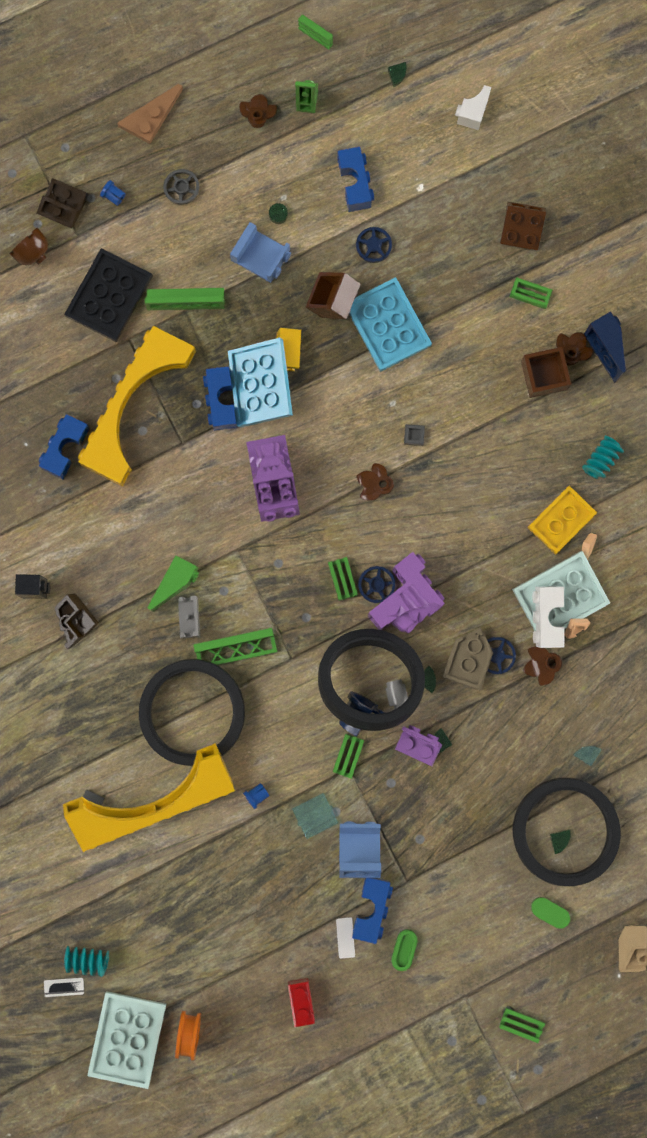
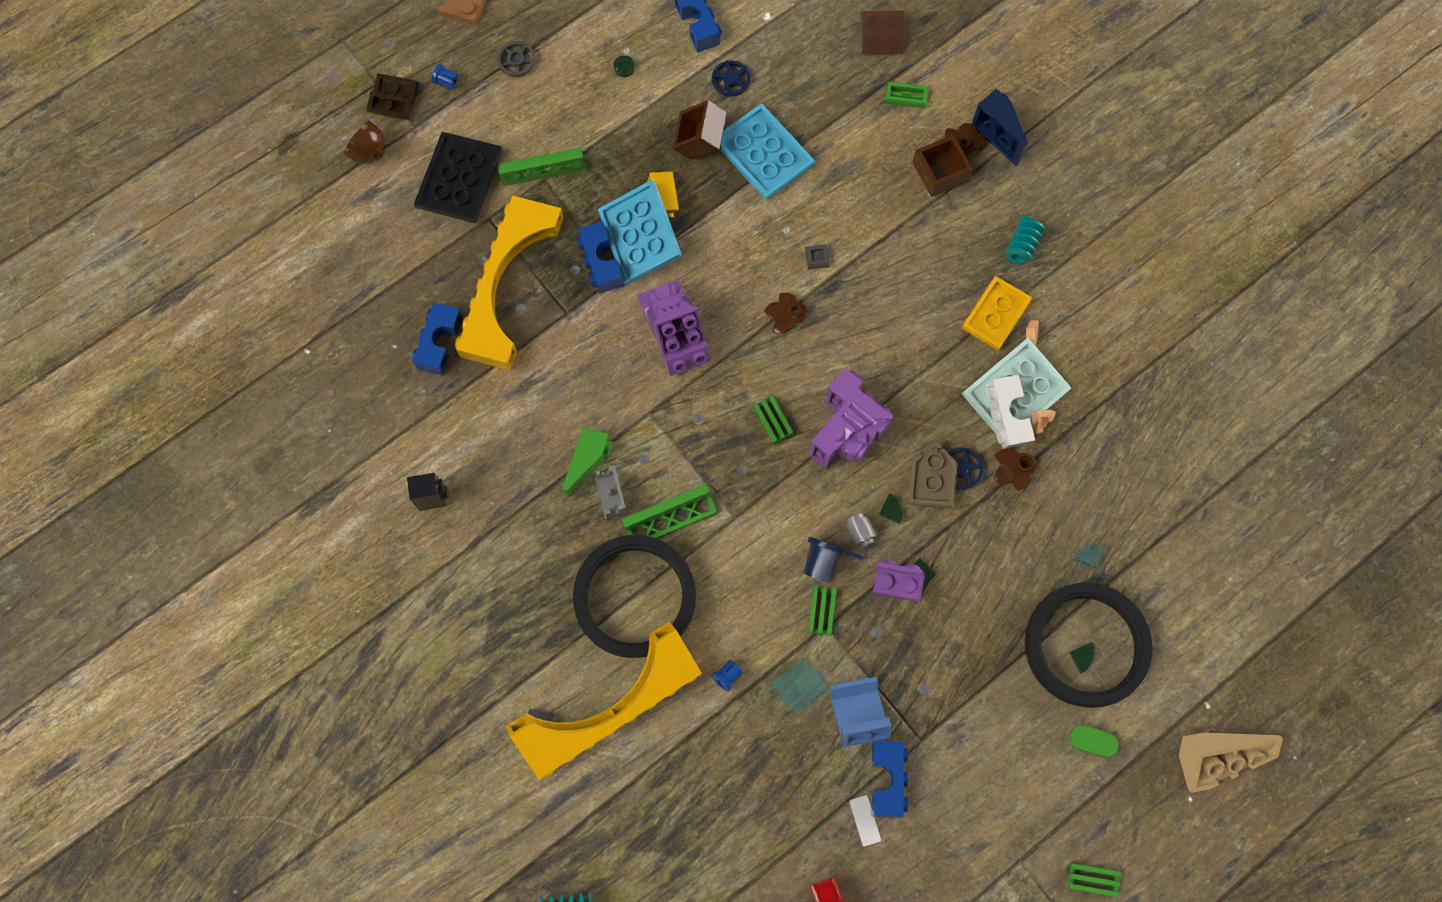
camera: 10 degrees left, 10 degrees down
dark brown slope [55,593,99,649] -> none
medium blue panel [230,222,291,283] -> none
black tyre [318,629,425,731] -> none
dark blue wheel [358,566,395,603] -> none
bright green tile [391,929,418,971] -> none

